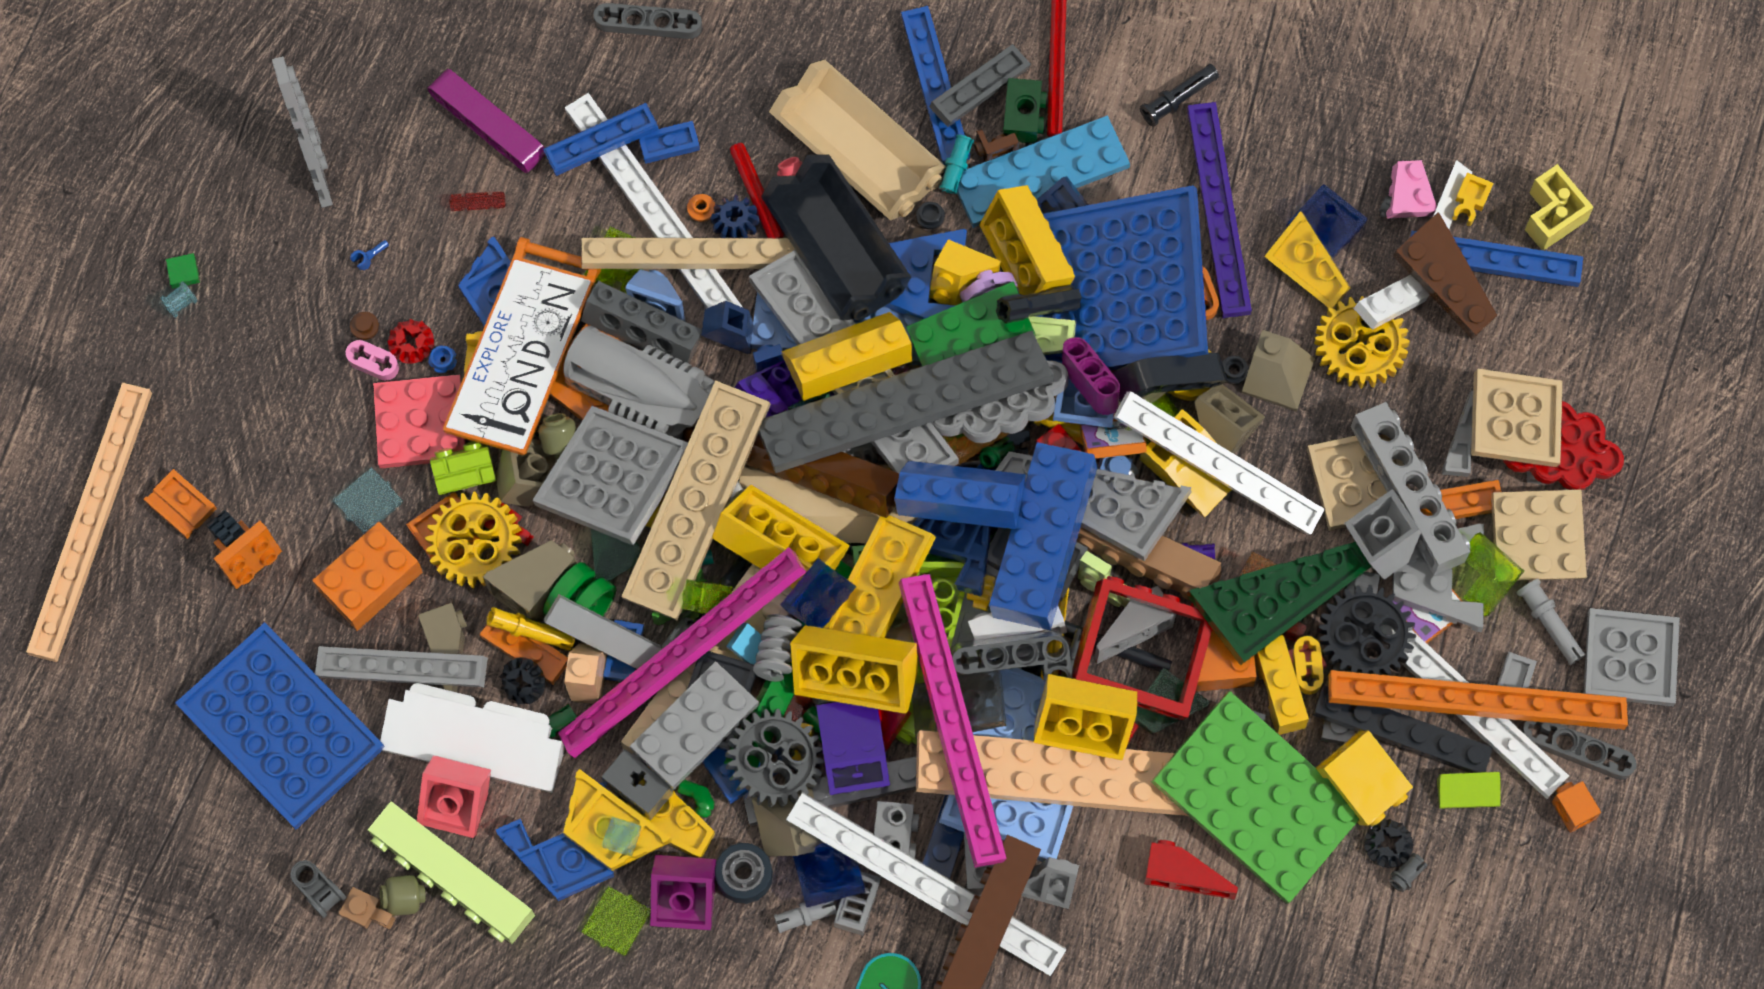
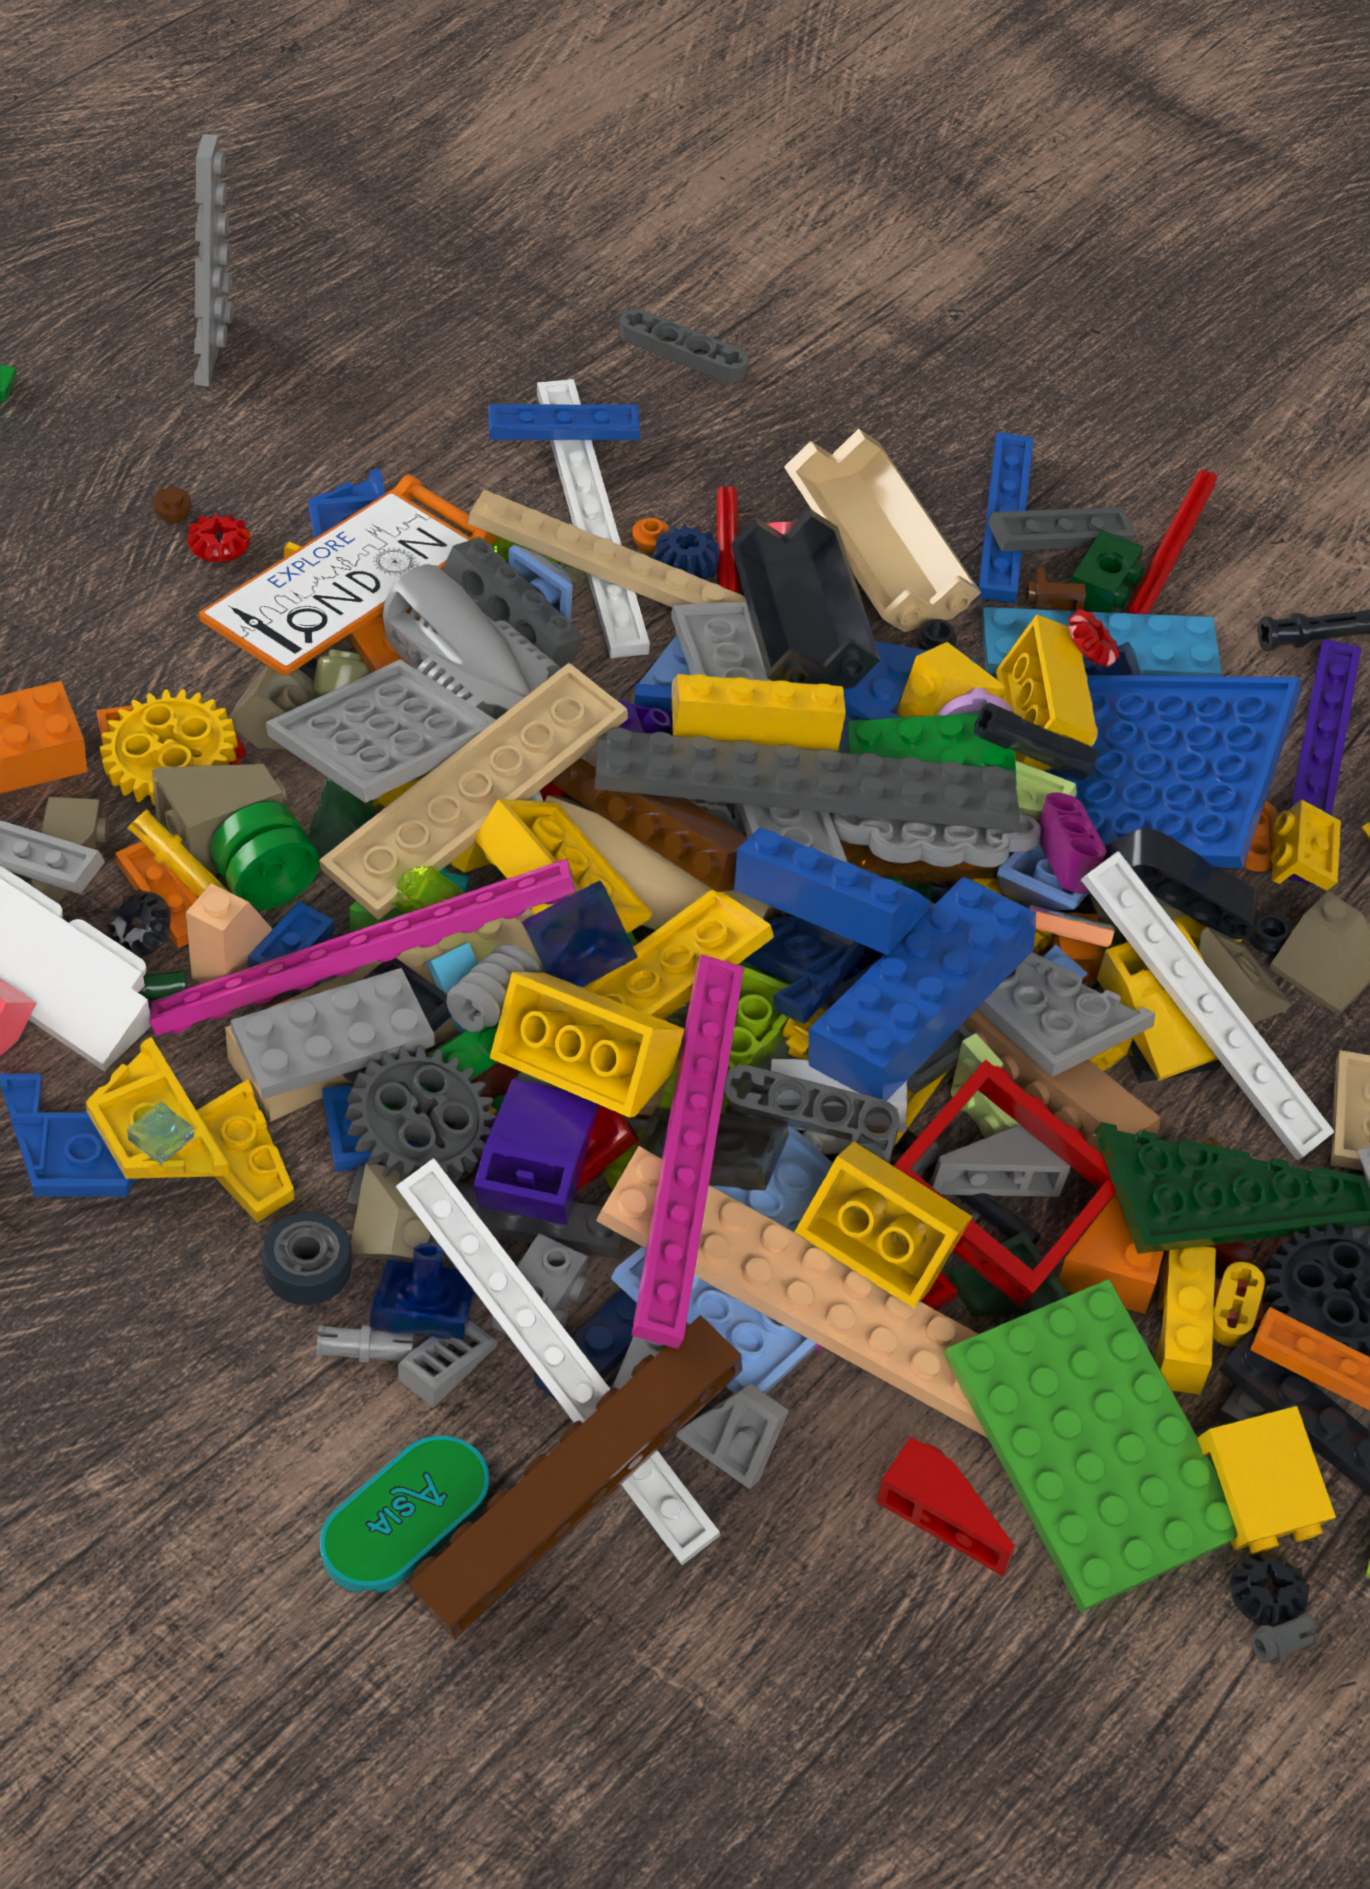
camera: 15 degrees right, 20 degrees down
clear light blue piece [333,467,404,534] -> none
bright pink beam [346,340,399,381] -> none
blue hand [350,240,389,270] -> none
coral plate [373,374,466,468] -> none
magenta beam [427,69,545,173] -> none
blue plate [428,346,457,373] -> none
lime brick [430,441,496,495] -> none
clear red axle [449,191,506,211] -> none
light grey tile [544,594,663,669] -> none
clear neon green piece [582,886,651,957] -> none
dark grey brick [602,749,673,821] -> none
blue plate [639,121,700,164] -> none
magenta slope [650,855,716,930] -> none
green arm [678,779,715,818] -> none
dark blue slope [701,301,753,354] -> none
teal pin [939,134,974,194] -> none
none -> red gear [1069,609,1119,667]
none -> yellow bracket [1271,799,1341,891]

